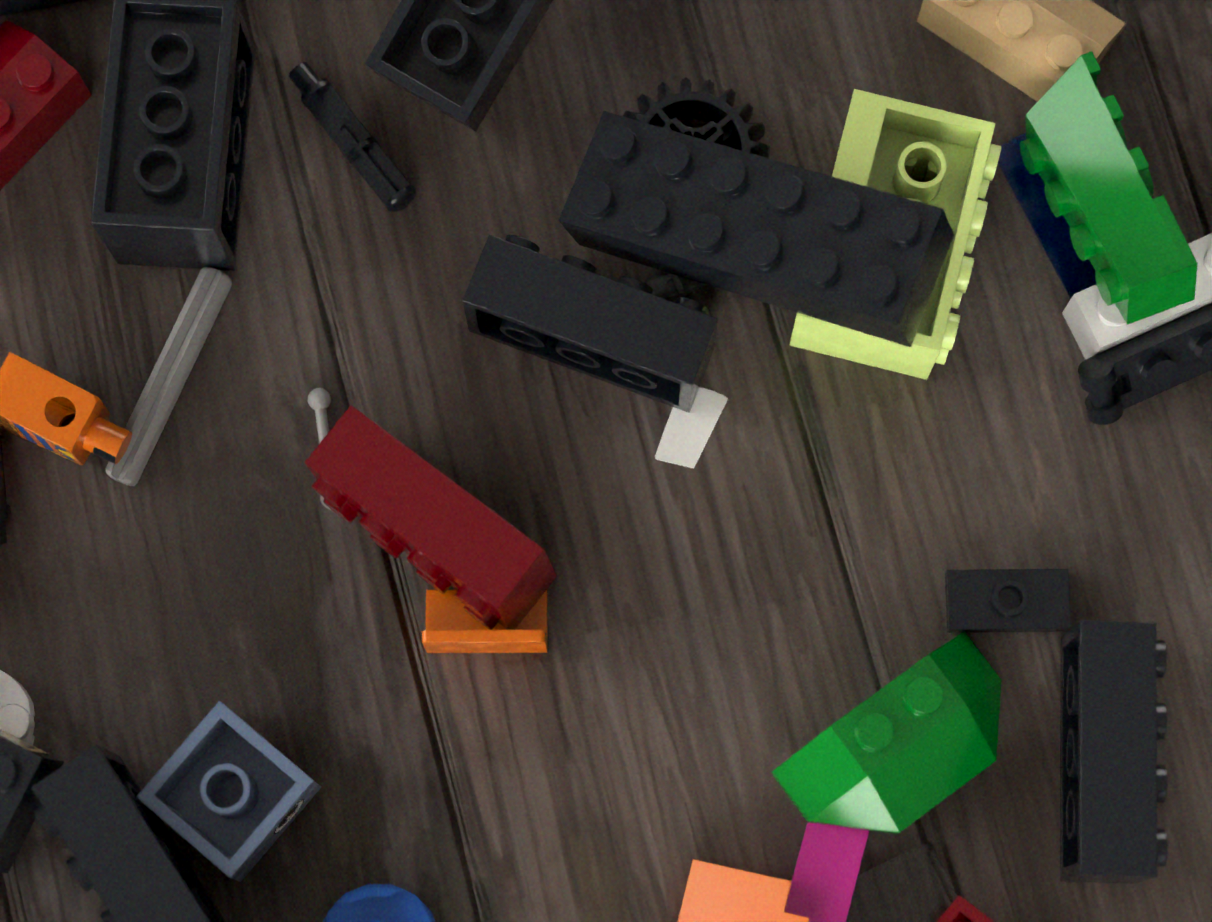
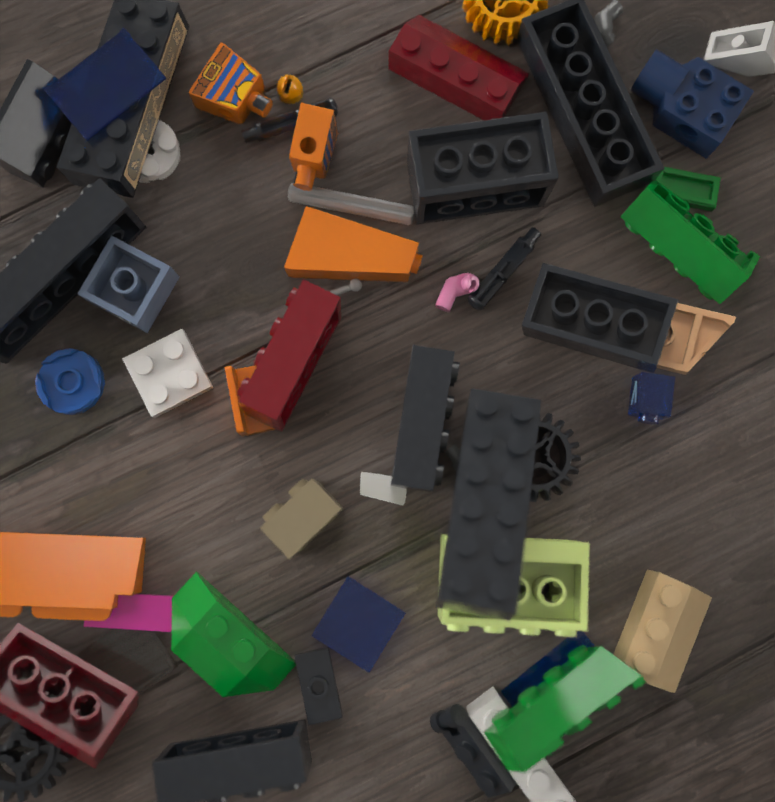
camera: 75 degrees right, 5 degrees up
none -> white plate [123,329,213,418]
none -> dark tan brick [260,478,344,560]
none -> orange slope [284,206,423,282]
none -> clear blue tile [311,576,406,673]
none -> bright pink arm [435,273,480,312]

